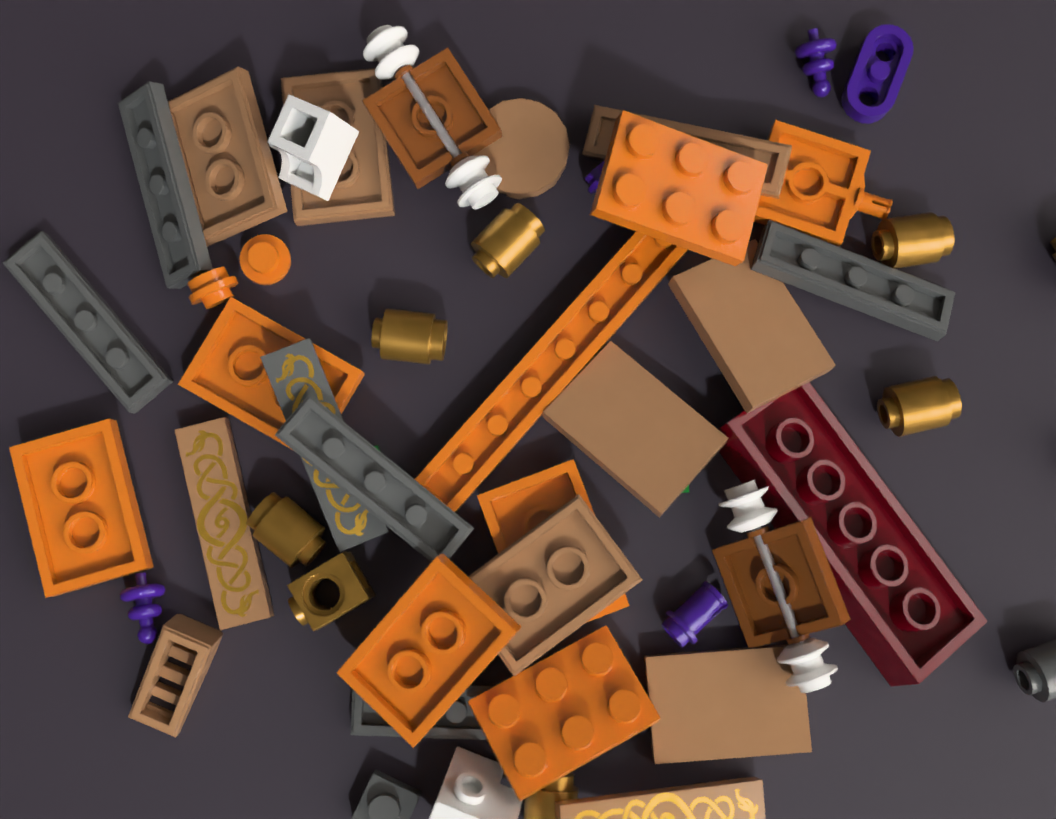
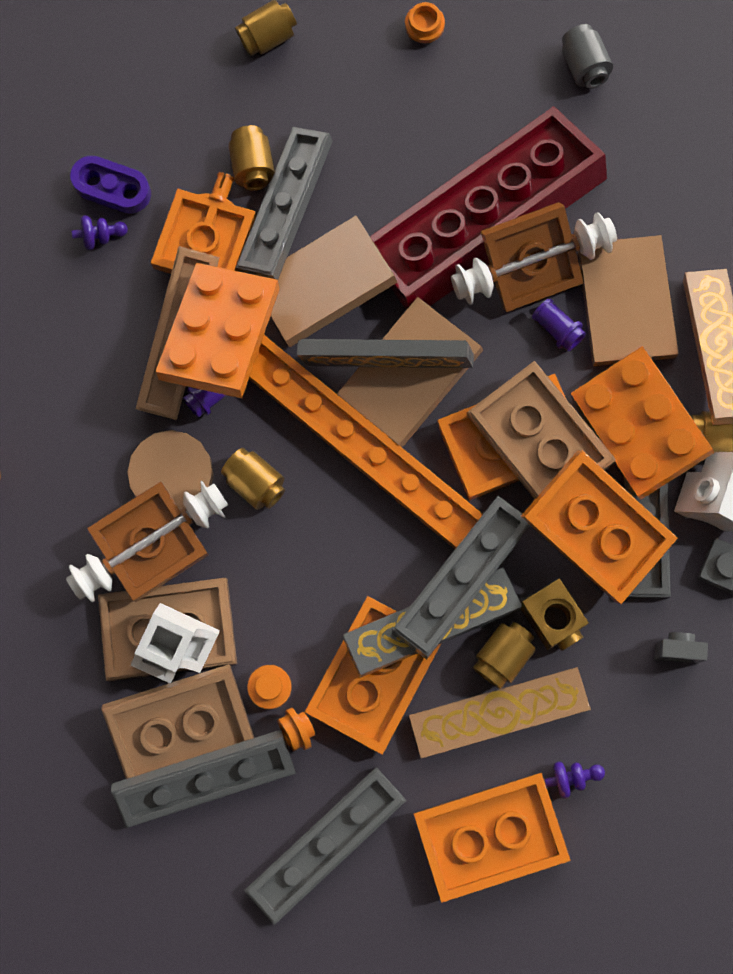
camera: 85 degrees left, 5 degrees down
medium nougat slope [128,614,223,738] -> none
pearl gold brick [371,309,448,364] -> none
pearl gold brick [877,376,962,437] -> none
none -> dark grey tile [297,339,474,368]
none -> dark grey plate [655,632,708,664]

